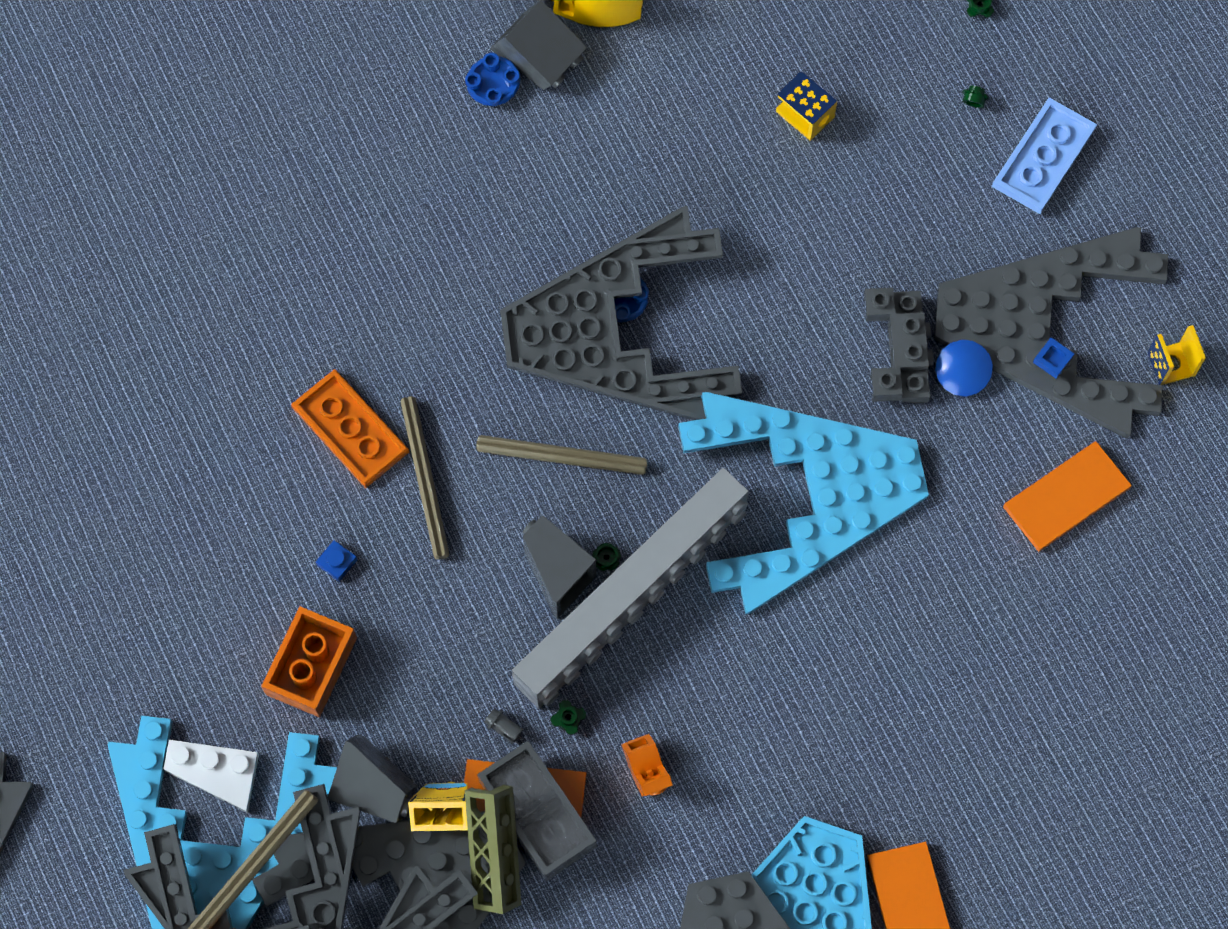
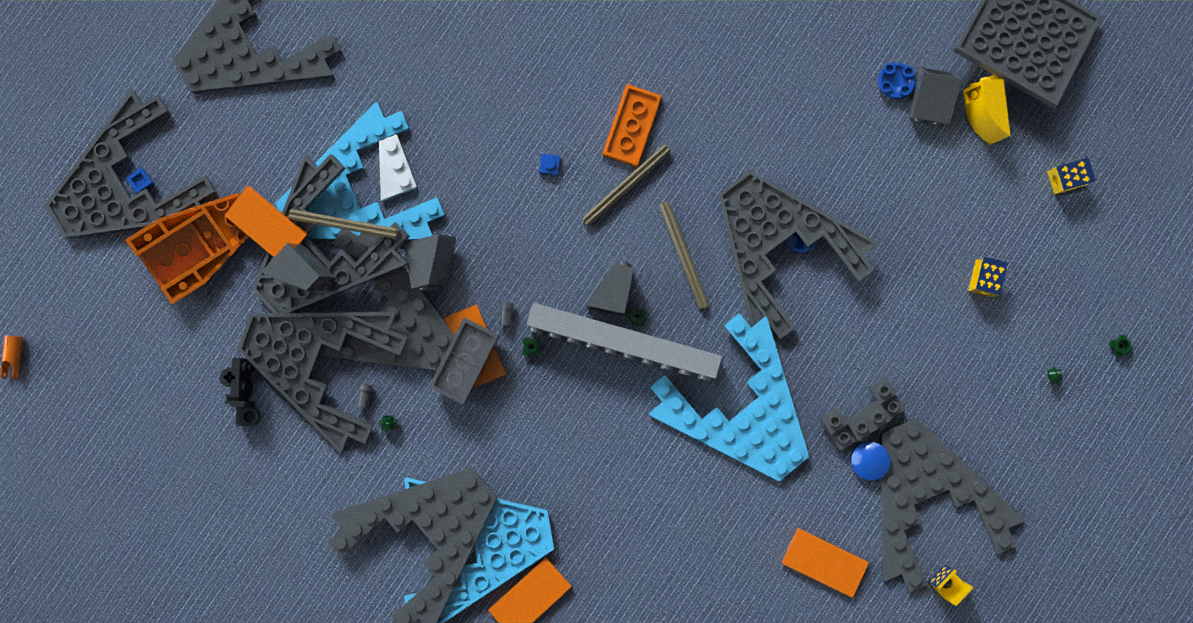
camera: 65 degrees right, 15 degrees up
orange brick [261,606,357,718] -> none
yellow torso [408,782,468,831] -> none
olive fence [465,785,522,914] -> none
orange brick [621,734,673,796] -> none
light blue plate [992,98,1097,214] -> none
blue plate [1033,338,1074,379] -> none

